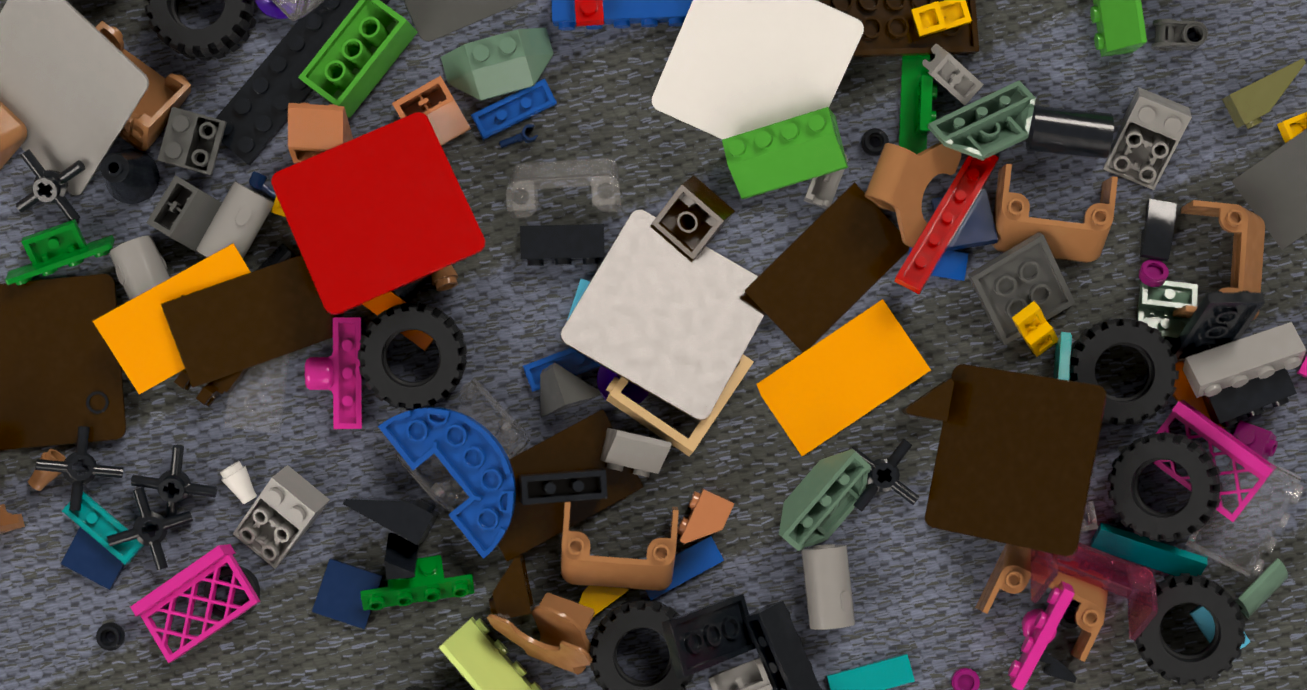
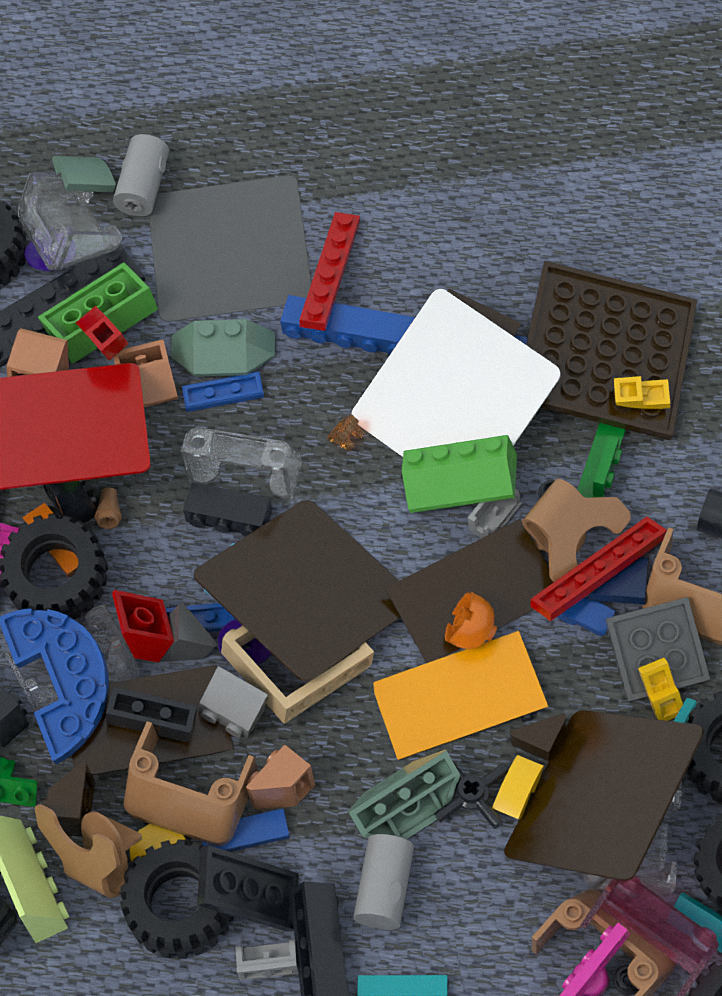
camera: 25 degrees right, 25 degrees down
dark blue hand [499,124,538,148] -> none
dark brown slope [651,175,735,259] -> none
light grey hinge [922,44,984,105] -> none
sand green wedge [928,80,1036,160] -> none
none -> red slope [76,306,129,361]
none -> red slope [112,590,174,663]
none -> clear orange tile [327,414,365,450]
none -> orange cylinder [444,592,497,649]
none -> yellow slope [492,755,544,819]

